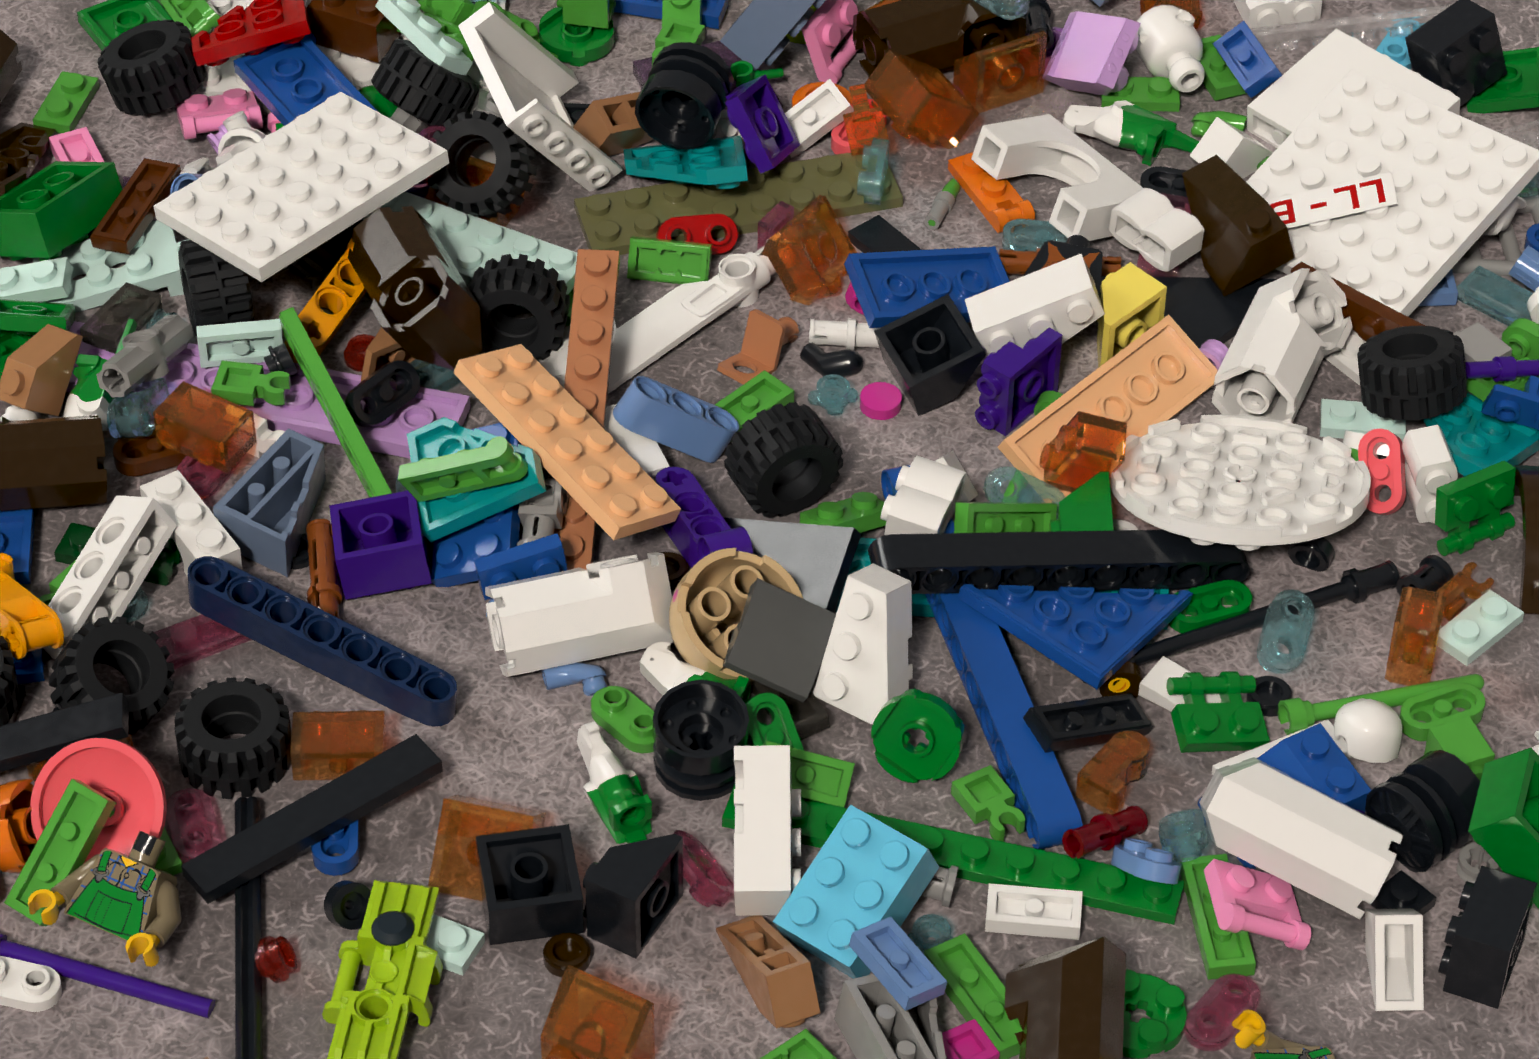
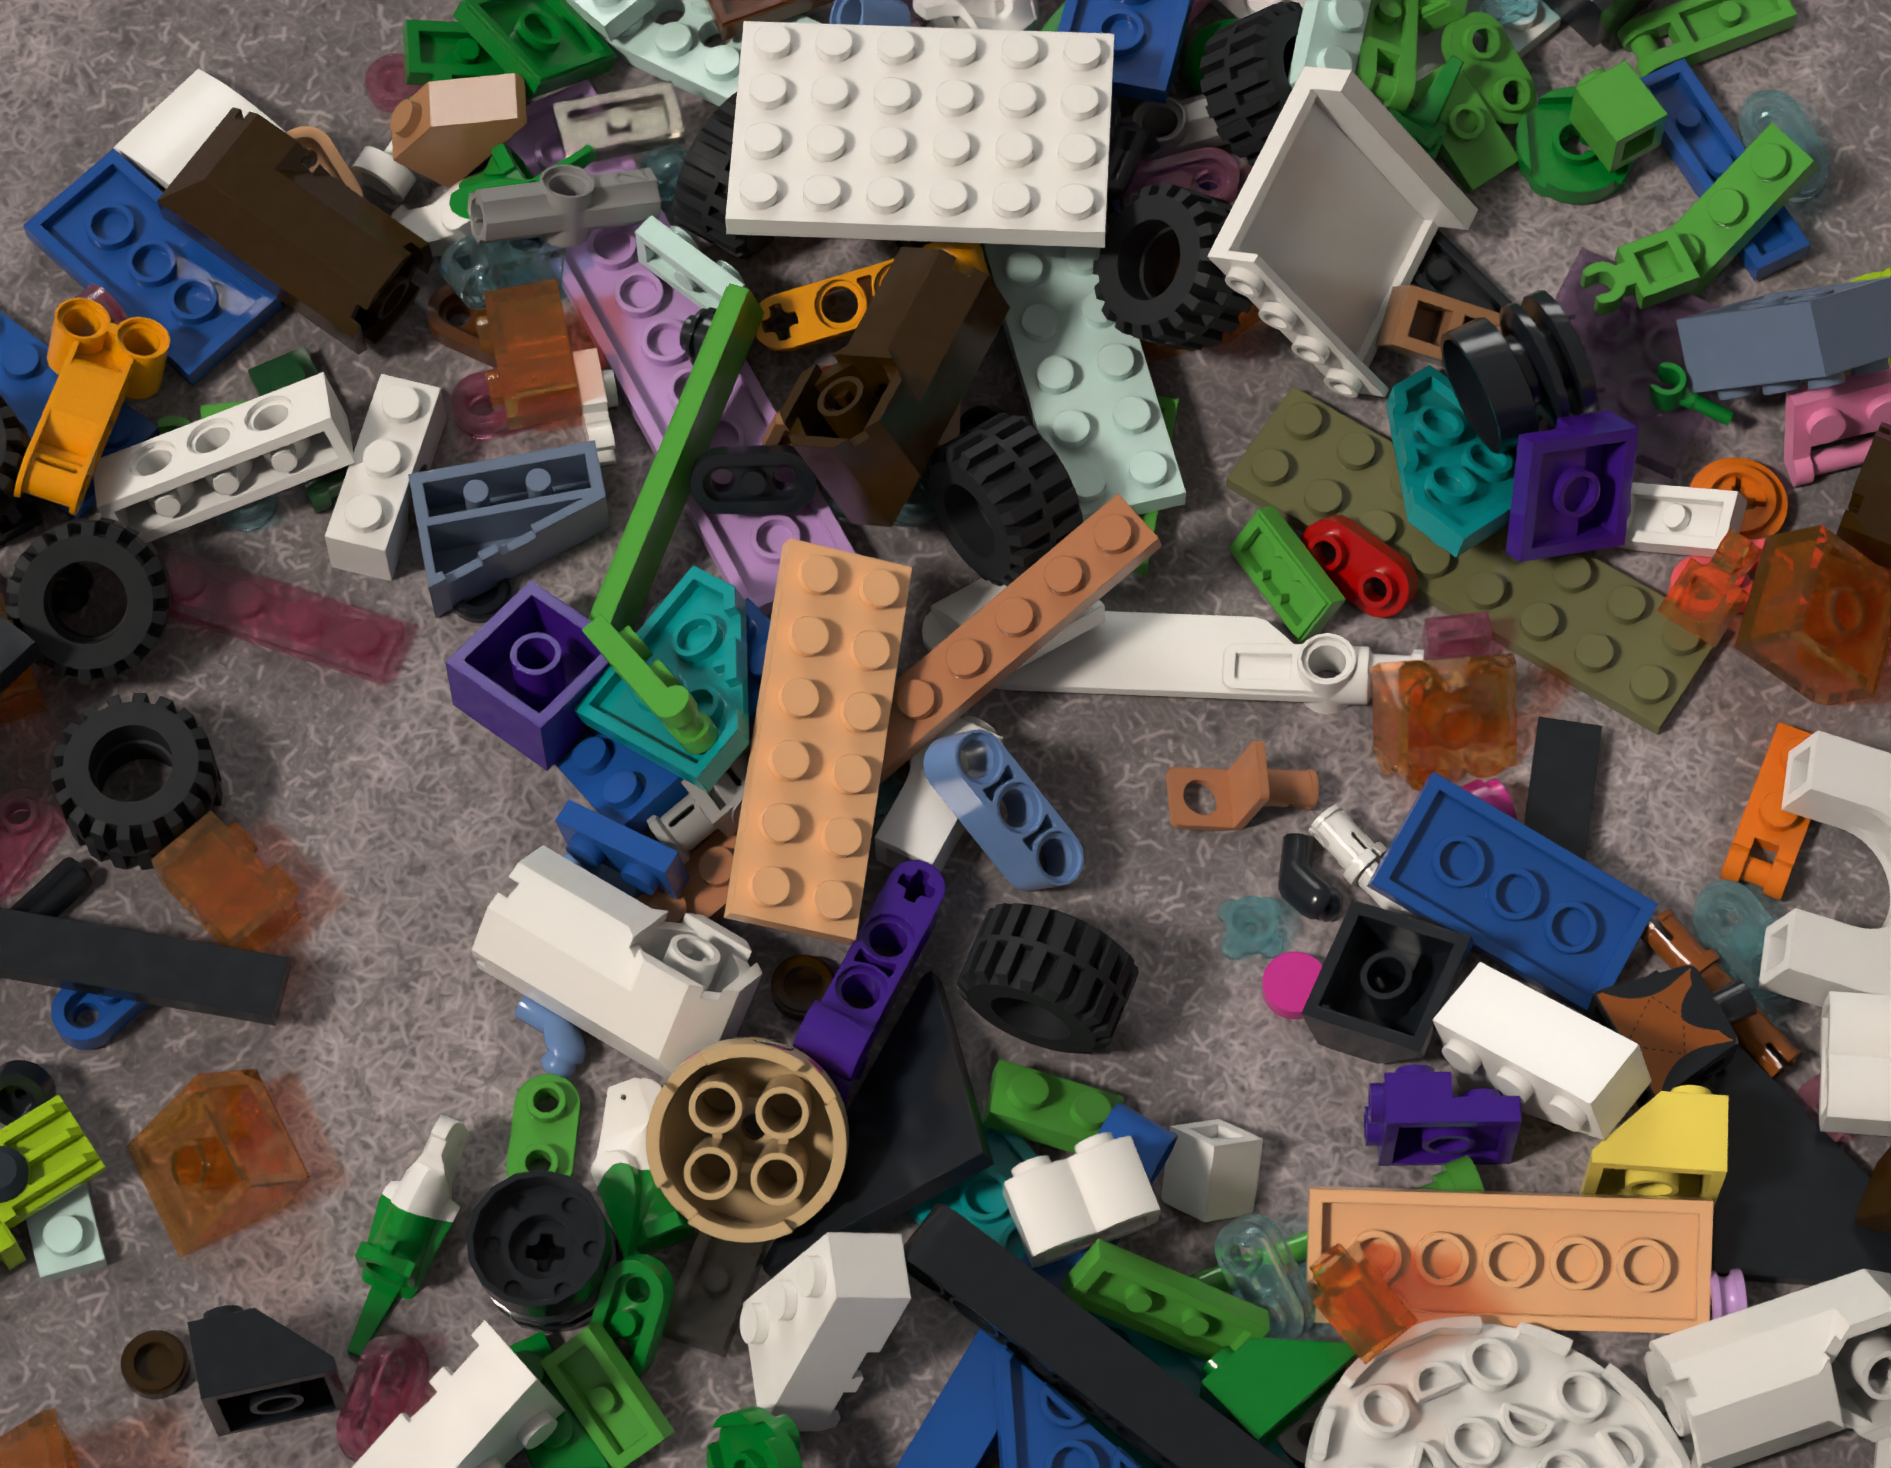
camera: 50 degrees right, 20 degrees up
dark blue beam [188,556,457,727] -> none
bright green plate [211,360,291,406] -> none
dark orange pin [306,519,342,618] -> none
black slope [476,824,583,945] -> none
bright green plate [715,370,794,442] -> none
dark grey slope [723,578,836,702] -> none
clear light blue plate [857,138,890,205] -> none
light grey piece [924,178,960,230] -> none

